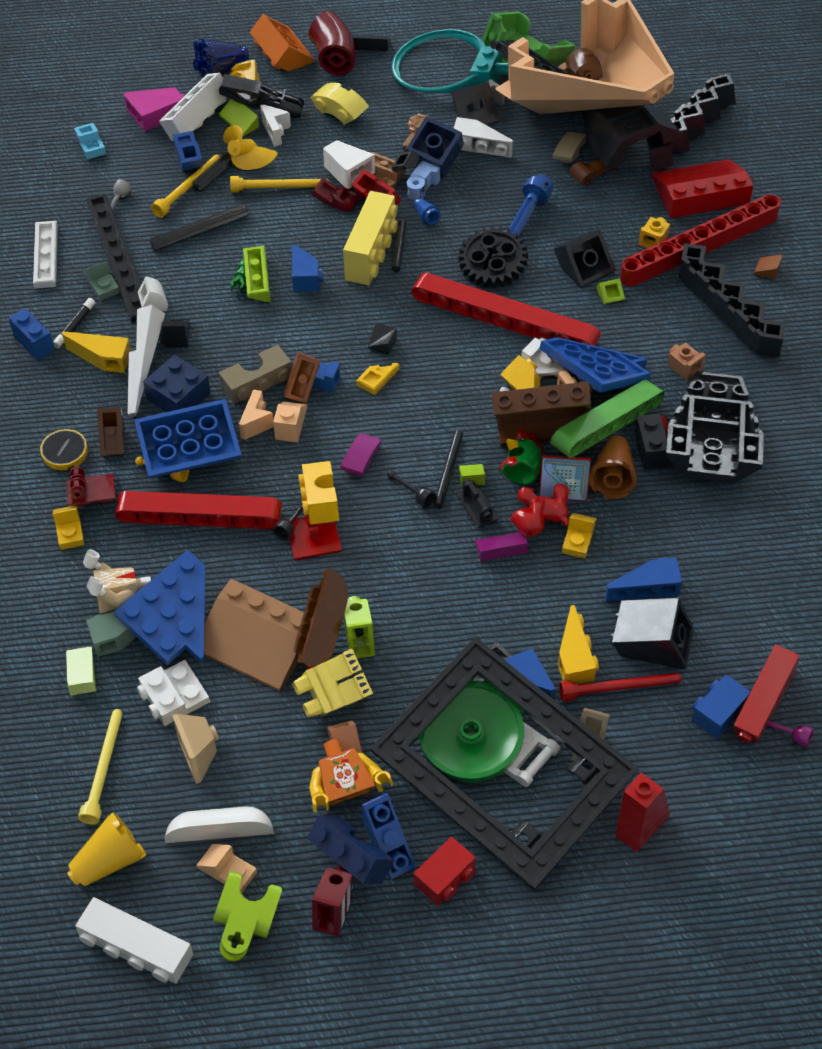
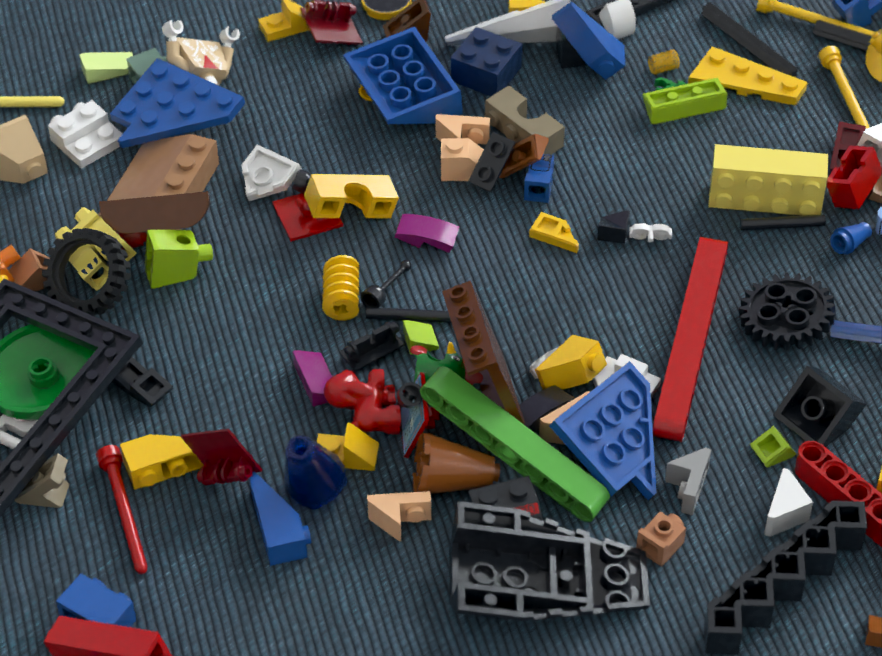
camera: 80 degrees right, 5 degrees down
red beam [115,491,282,529] -> none
blue slope [292,245,323,292] -> none
blue slope [505,648,556,700] -> none
slope [611,598,694,669] -> none
none -> black tyre [42,228,131,316]
none -> dark red hinge [180,428,263,485]
none -> white plate [241,145,302,201]
none -> clear blue cone [284,435,347,510]
none -> yellow piece [322,255,359,321]
none -> light nougat slope [367,491,431,541]
none -> black hinge [393,382,423,411]
none -> black hinge [469,132,516,192]
none -> blue slope [552,1,625,80]
none -> white piece [629,223,672,242]
none -> yellow piece [648,49,680,75]
none -> light grey slope [665,448,711,515]
none -> yellow wing [688,47,808,105]
none -> white slope [764,468,813,537]

